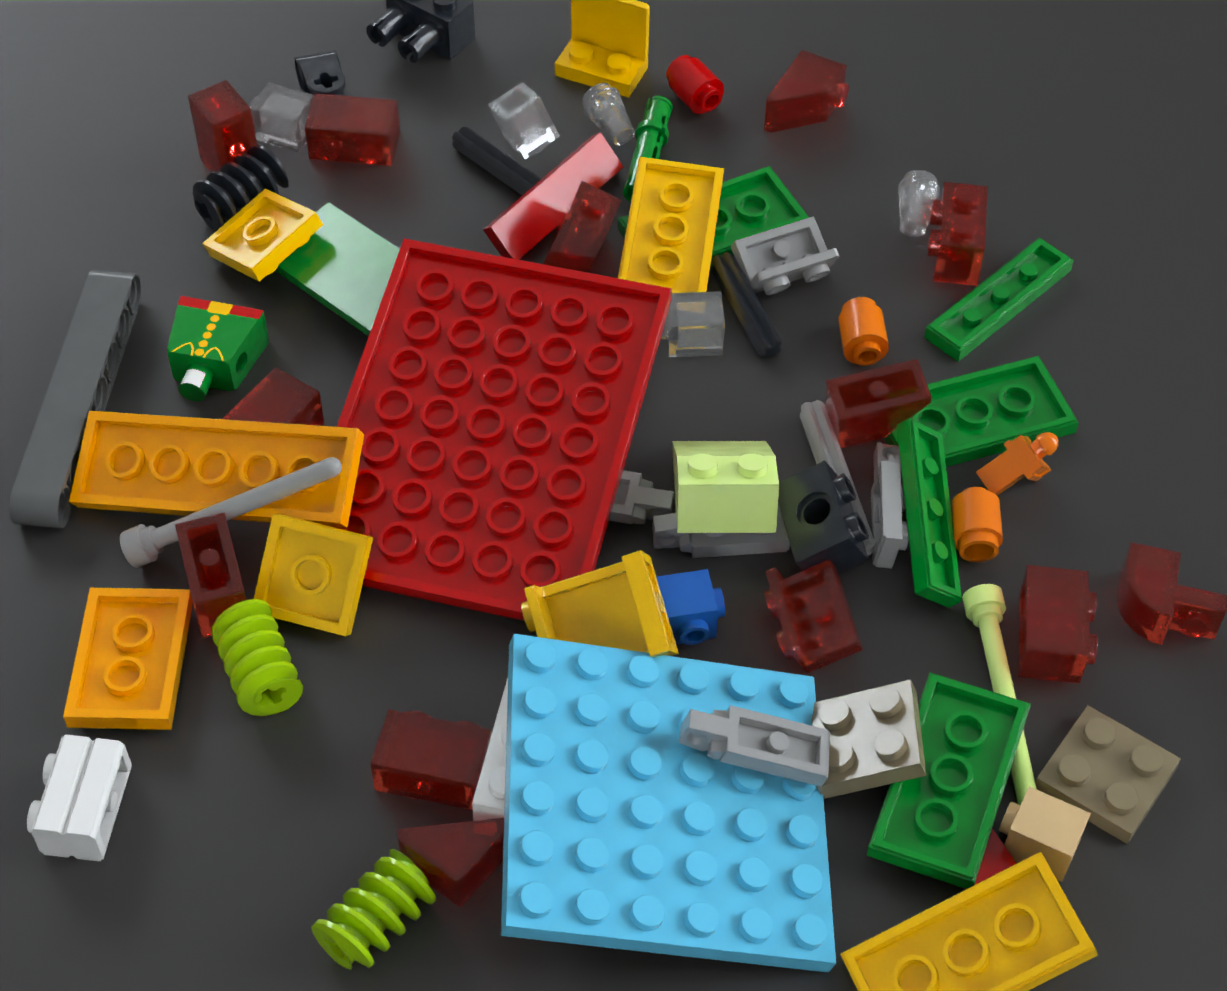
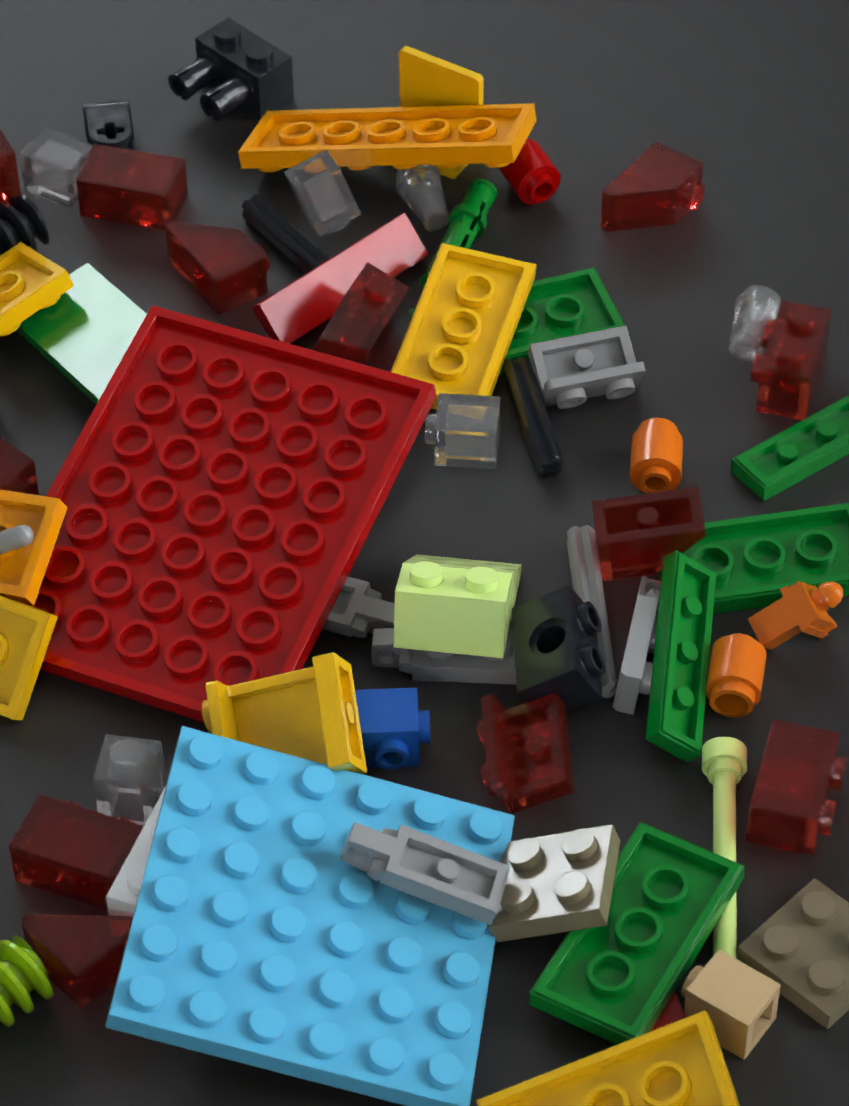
camera: 10 degrees right, 5 degrees down
none -> clear brick [93,734,166,826]
none -> clear red slope [165,221,270,315]
none -> light orange plate [238,103,537,173]

